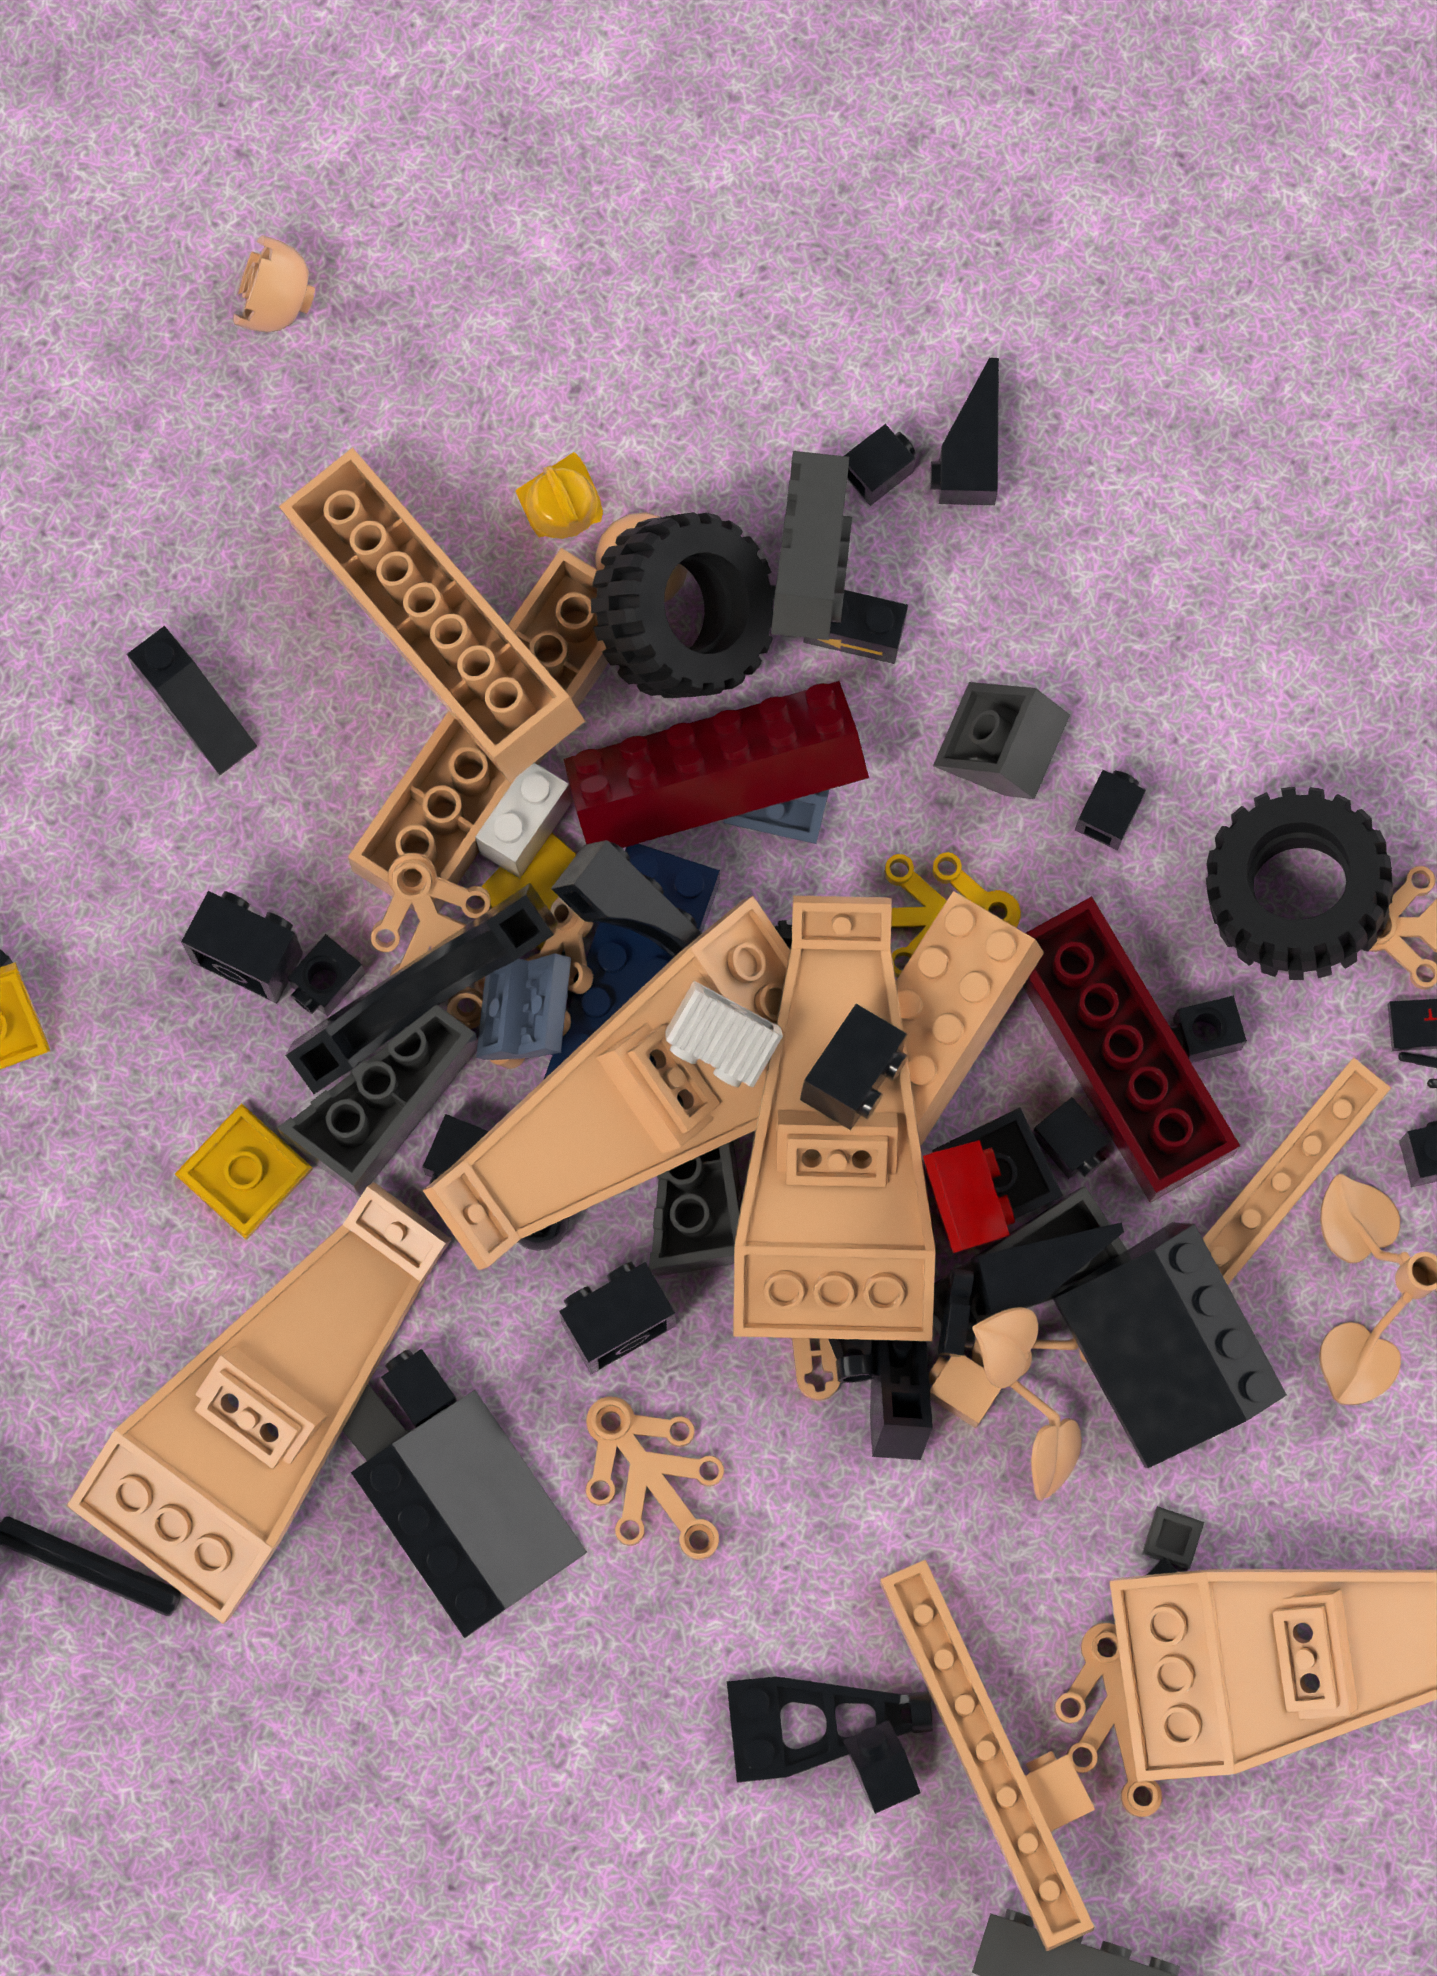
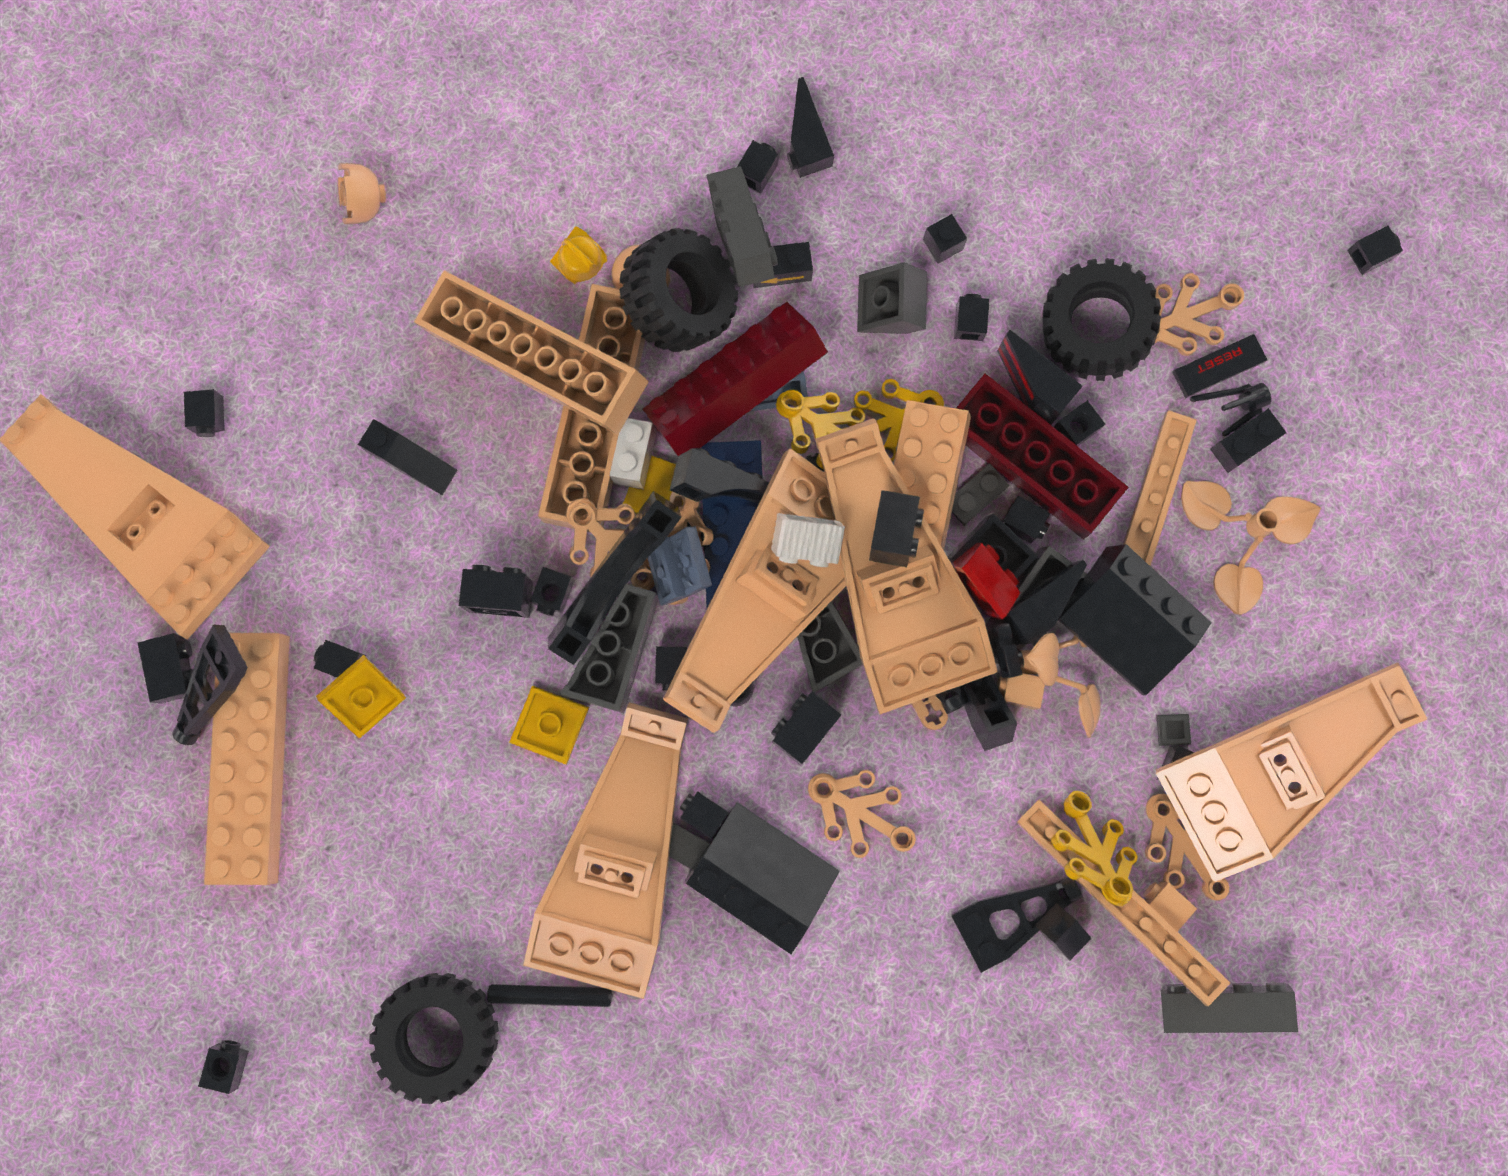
camera: 20 degrees left, 5 degrees up
none -> yellow plant [776,390,866,469]
none -> black brick [923,214,967,264]
none -> dark grey plate [952,463,1010,526]
none -> black slope [997,330,1082,425]
none -> yellow plant [1051,791,1138,906]

